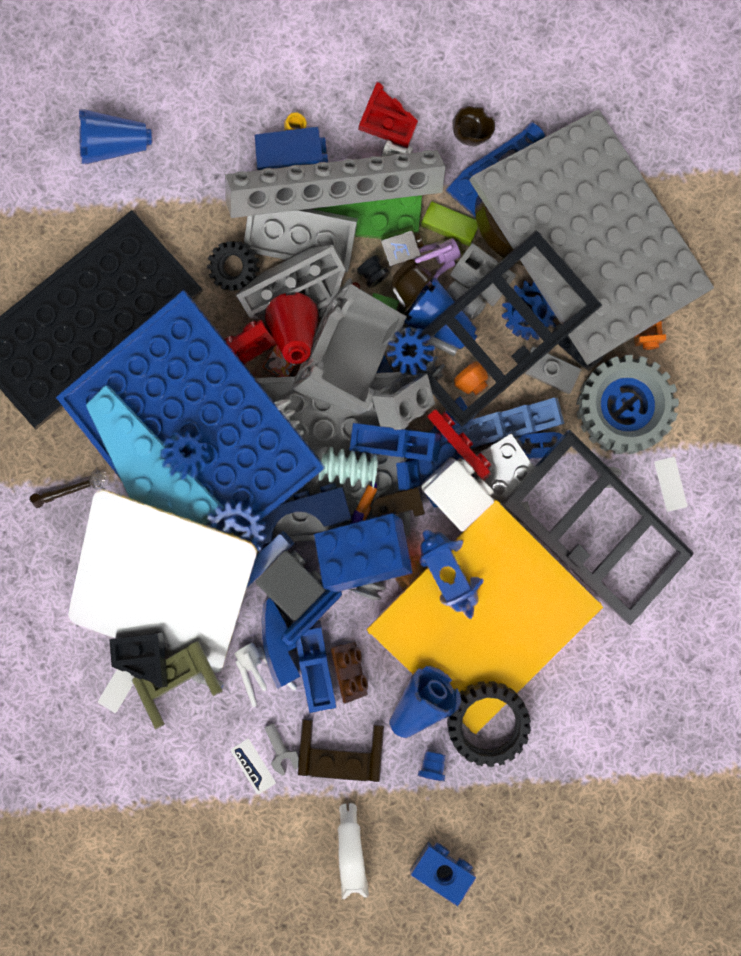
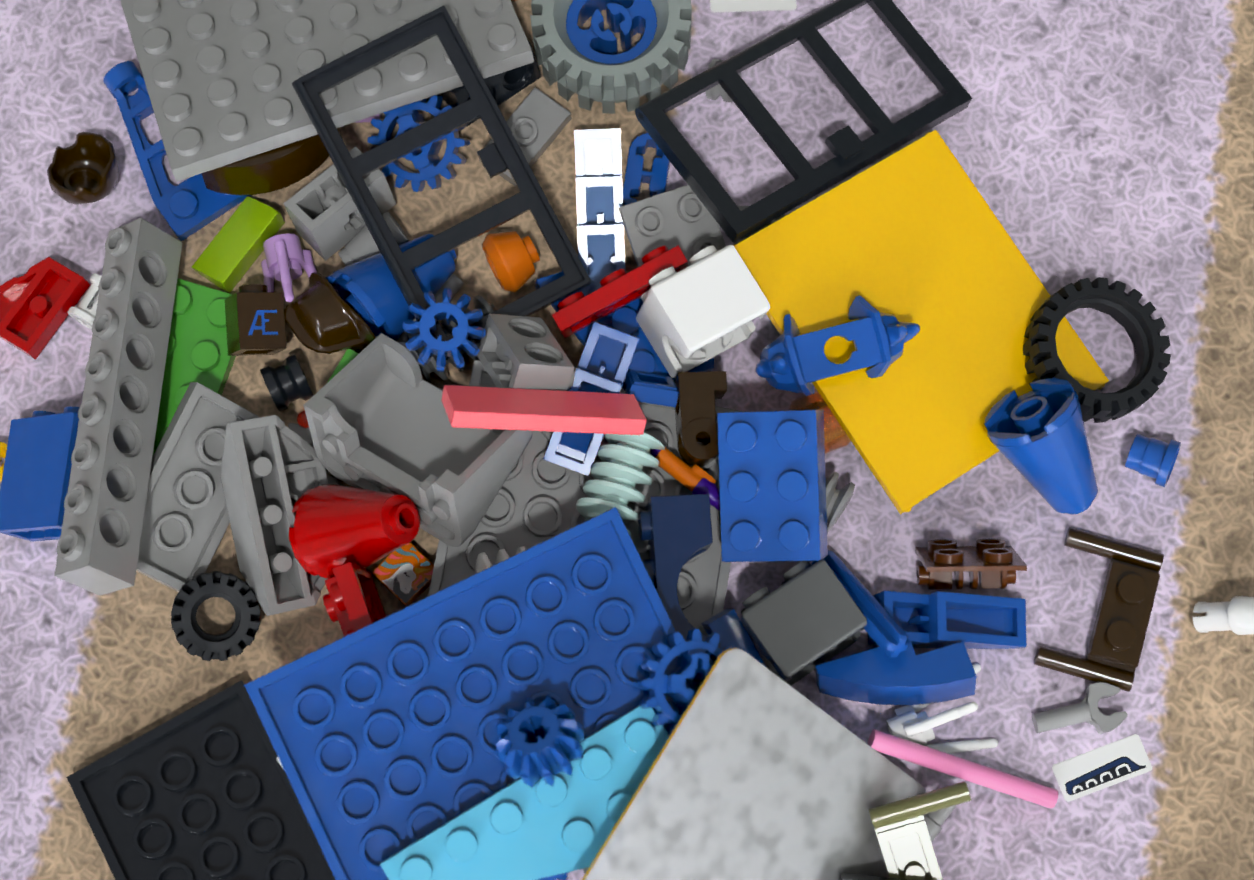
camera: 75 degrees left, 10 degrees down
none -> coral tile [441,385,647,435]
none -> bright pink bar [868,729,1058,809]

